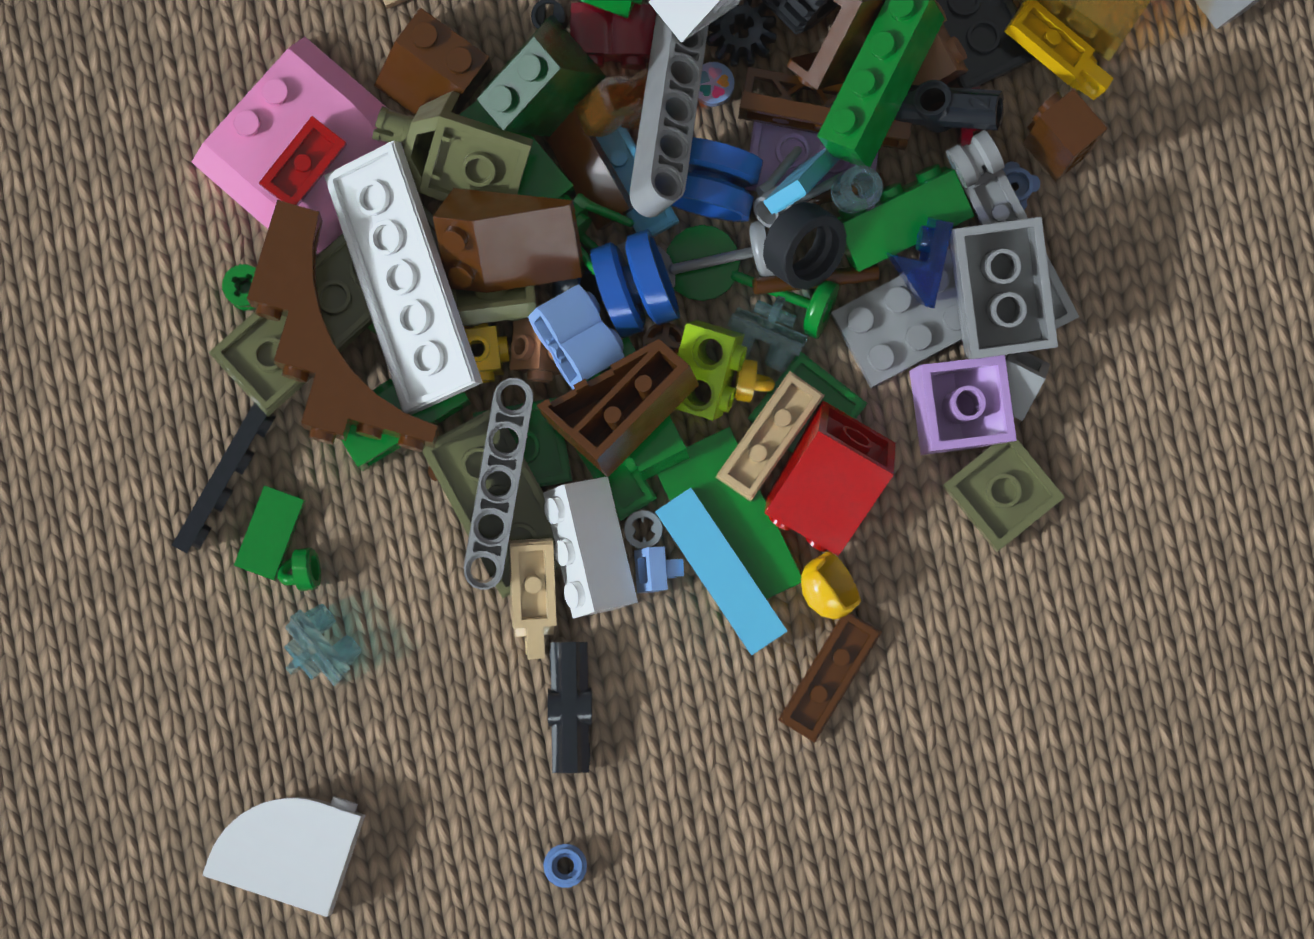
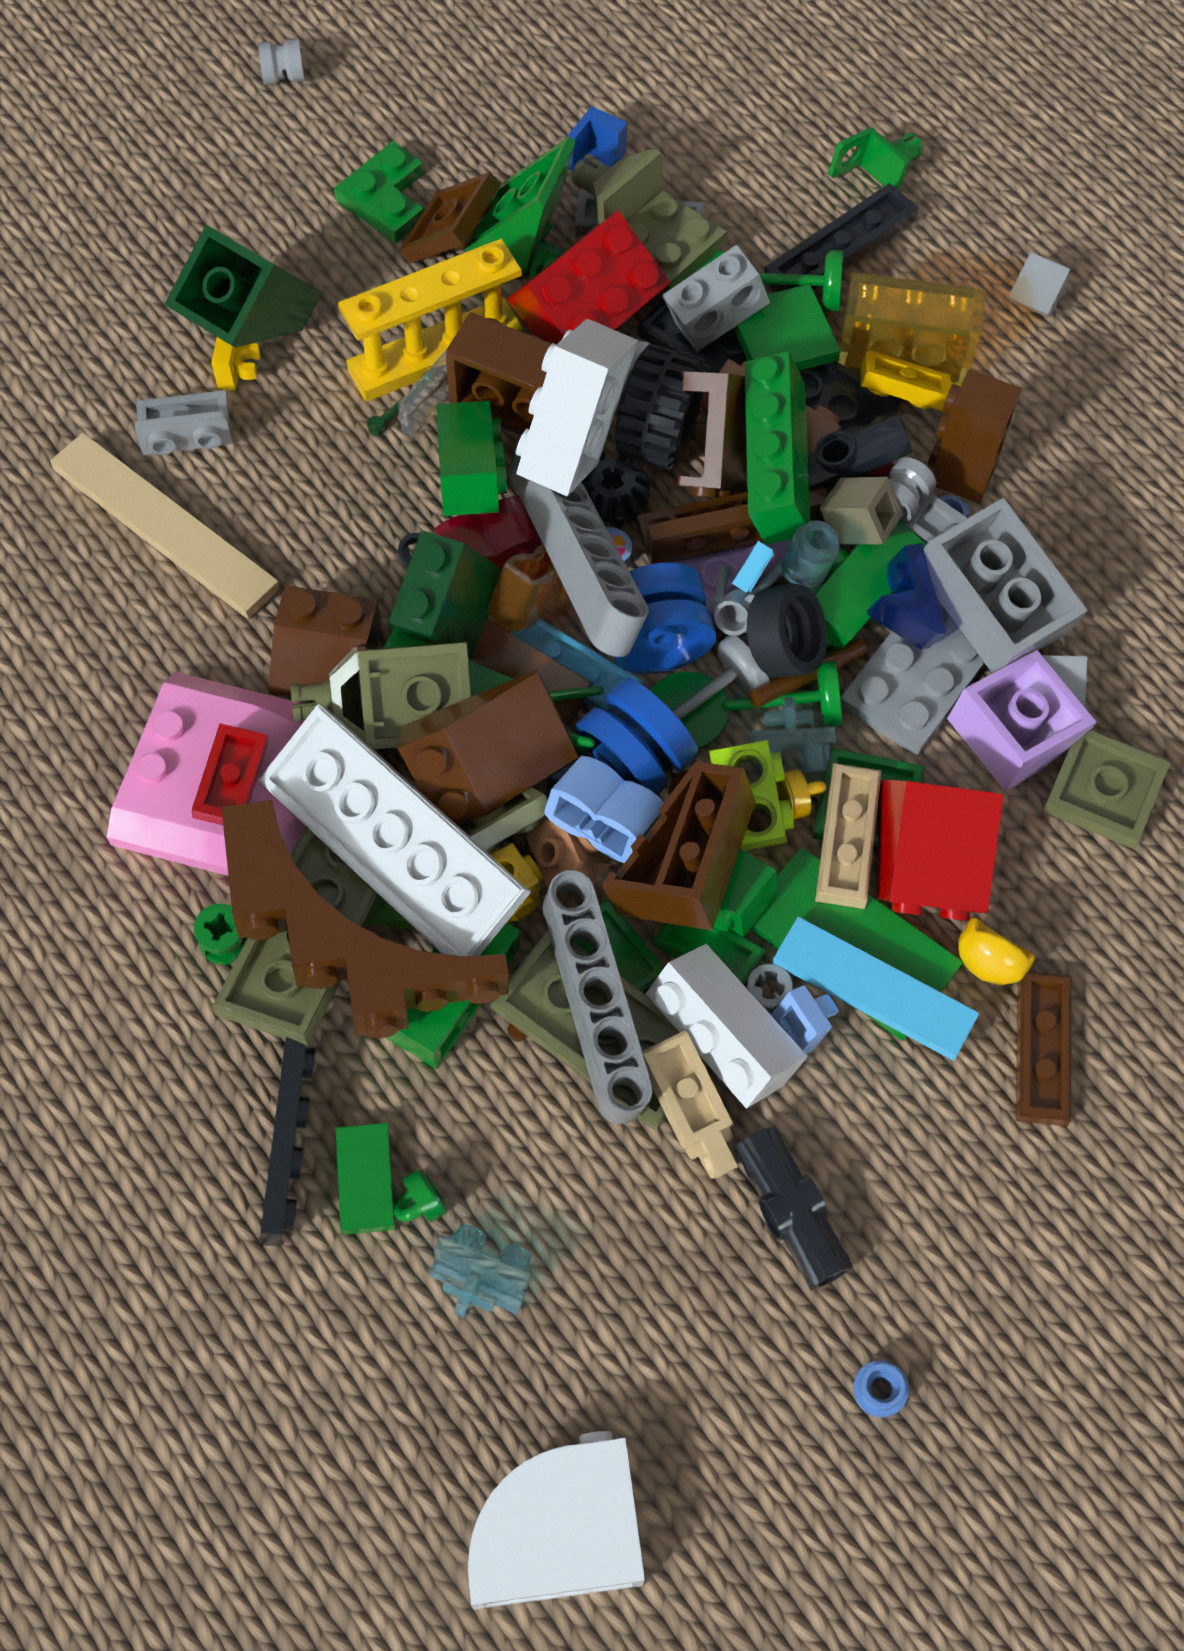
camera: 30 degrees left, 20 degrees down
none -> dark tan brick [820,477,904,544]

